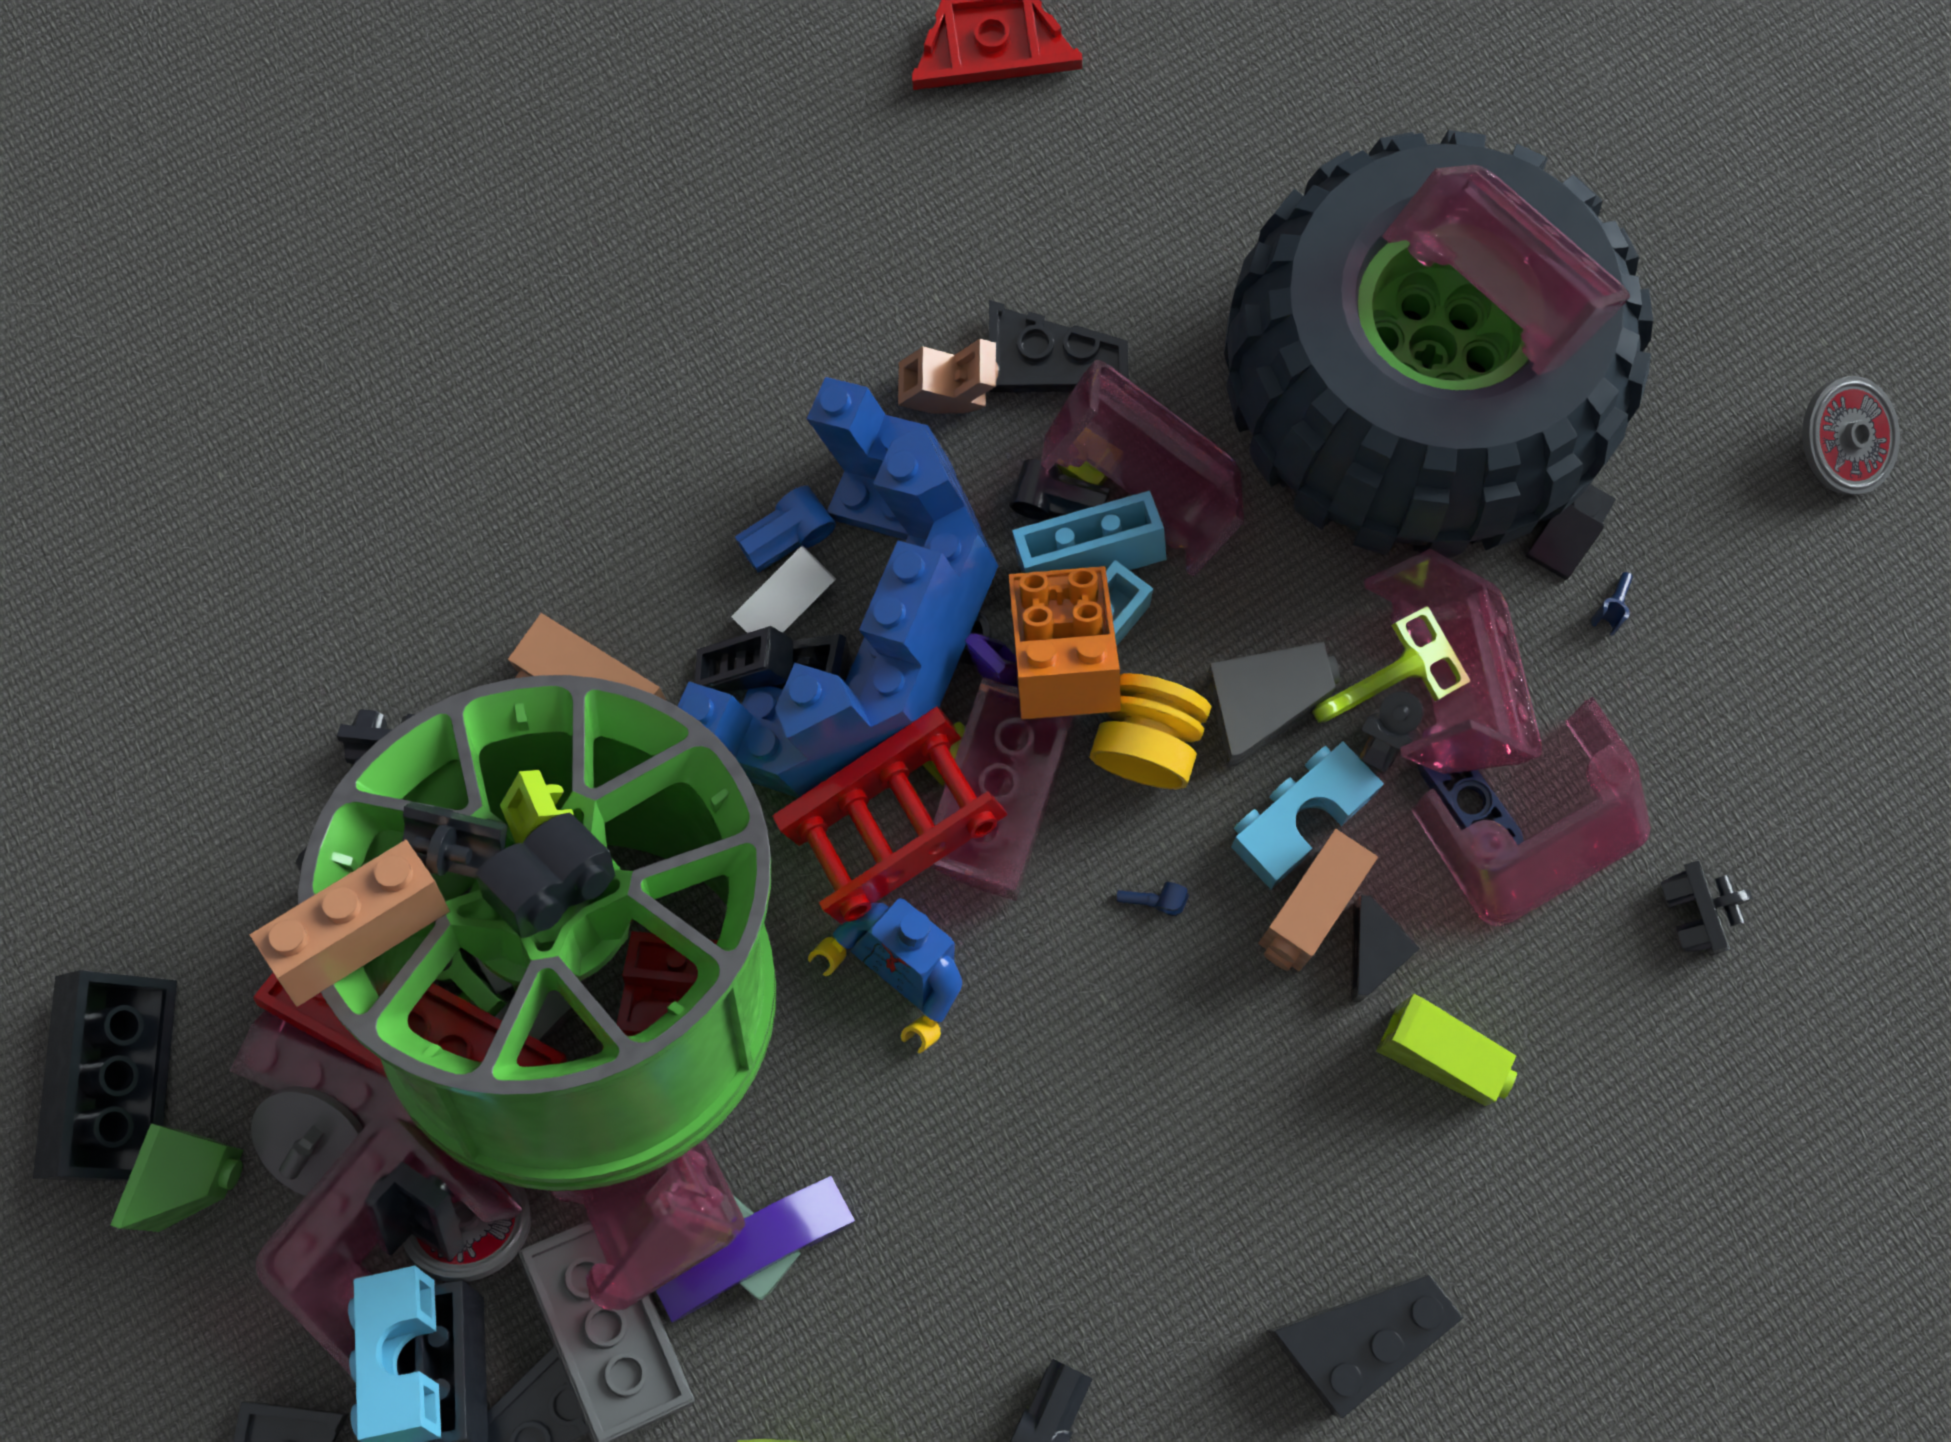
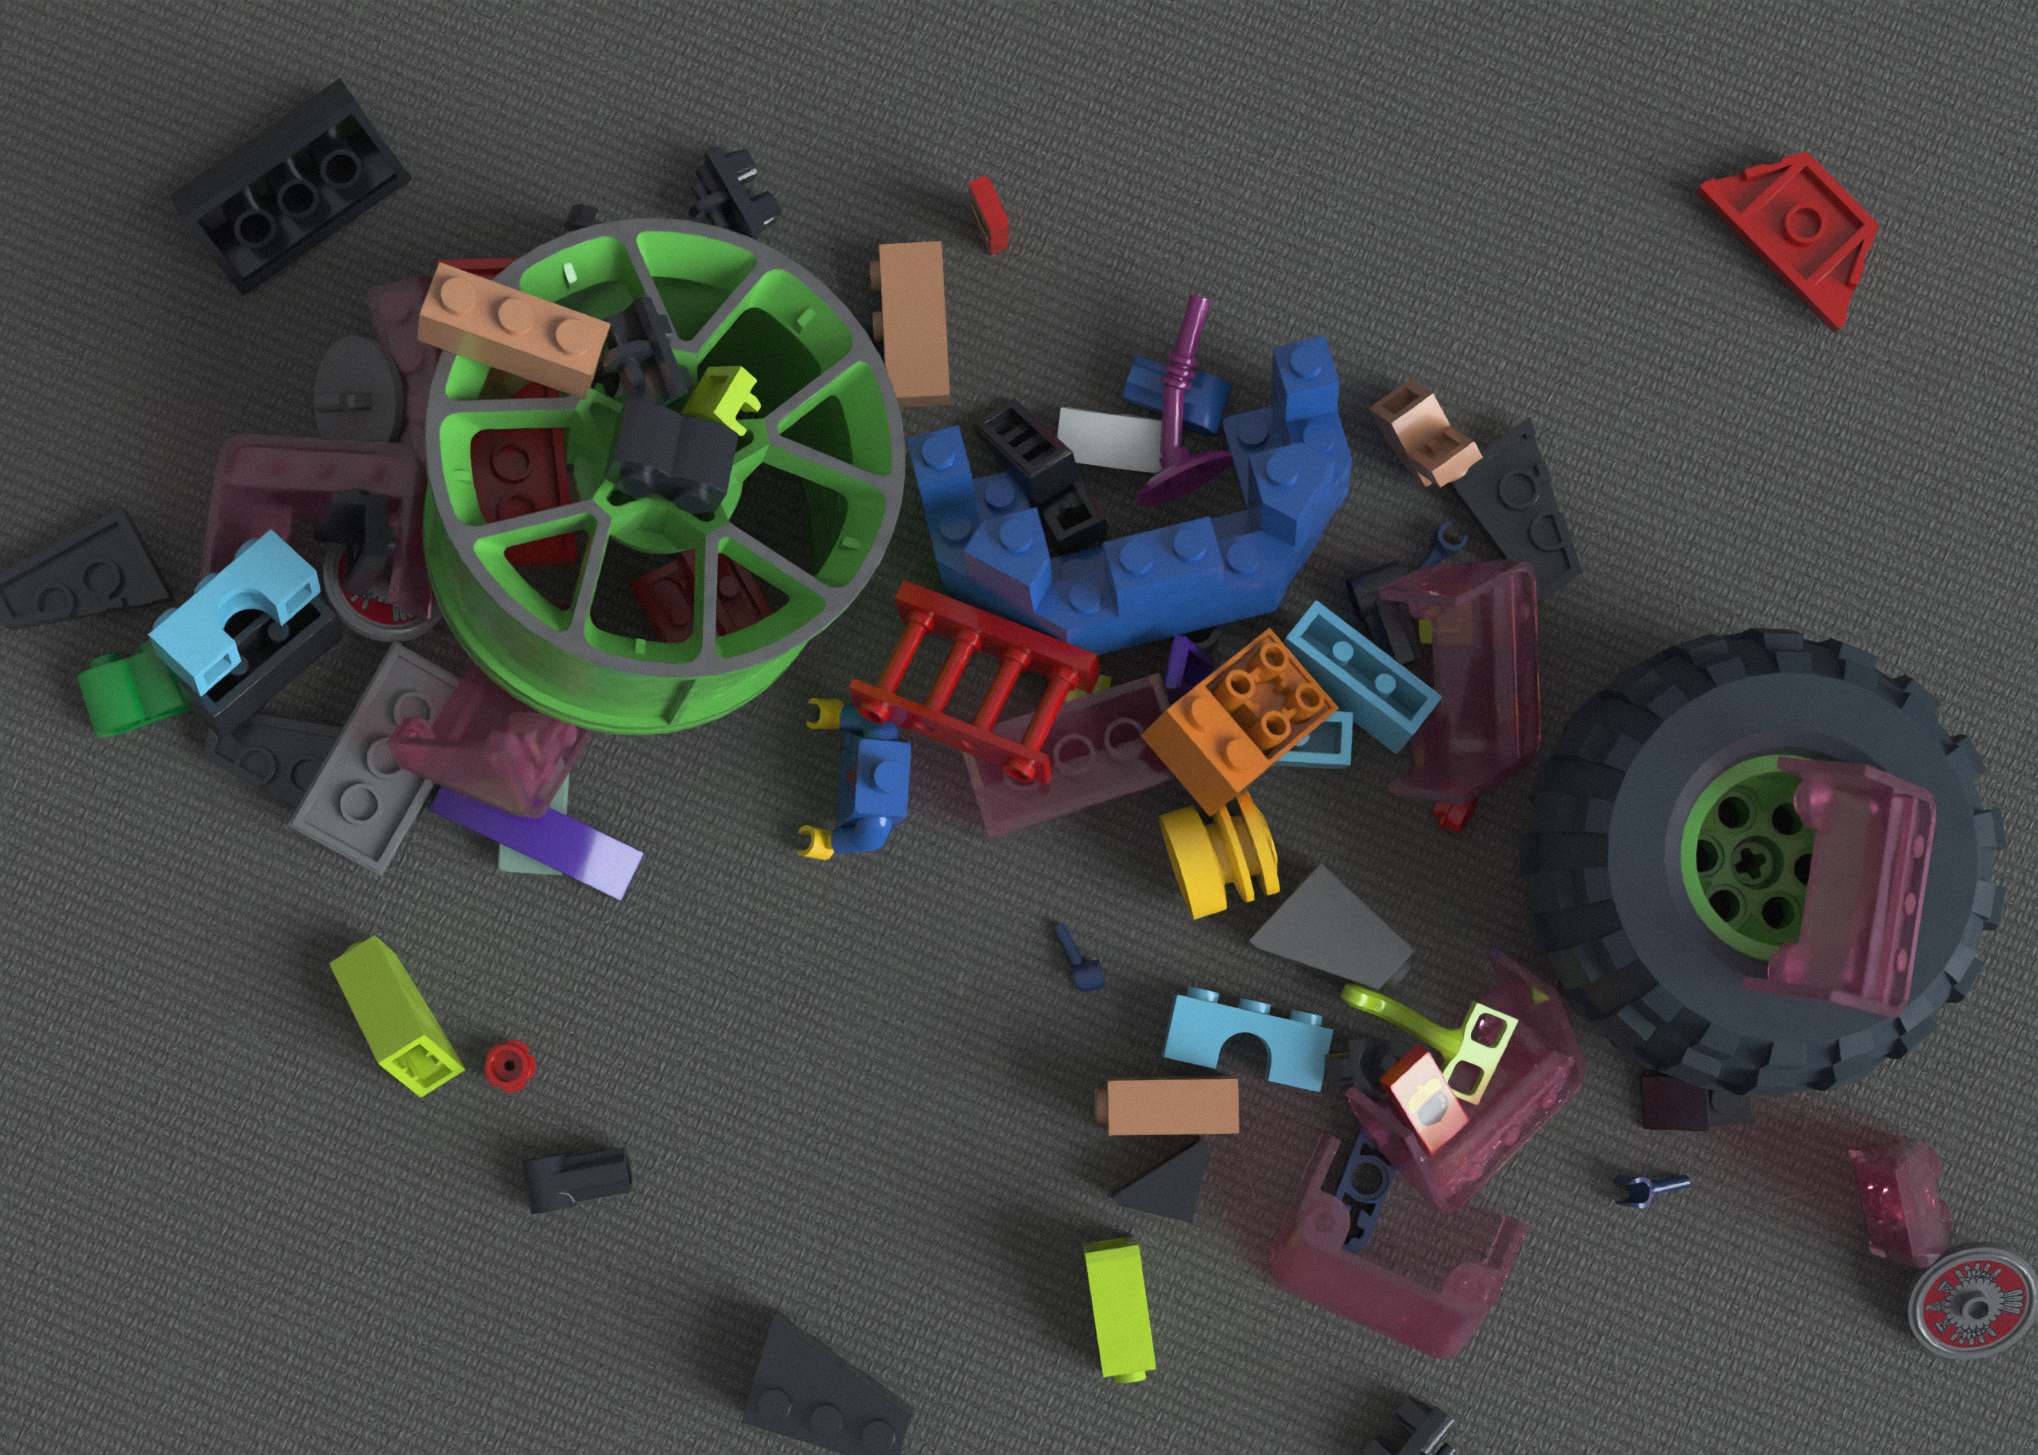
camera: 50 degrees right, 10 degrees up
bright green slope [110,1124,244,1232] -> none
none -> red plate [484,1040,536,1092]
none -> red tile [968,176,1009,256]
none -> magenta dish [1136,294,1233,507]
none -> tile [1379,1044,1470,1156]
none -> dark blue hand [1407,521,1468,589]
none -> red plate [1433,784,1478,834]
none -> clear pink slope [1849,1137,1952,1269]

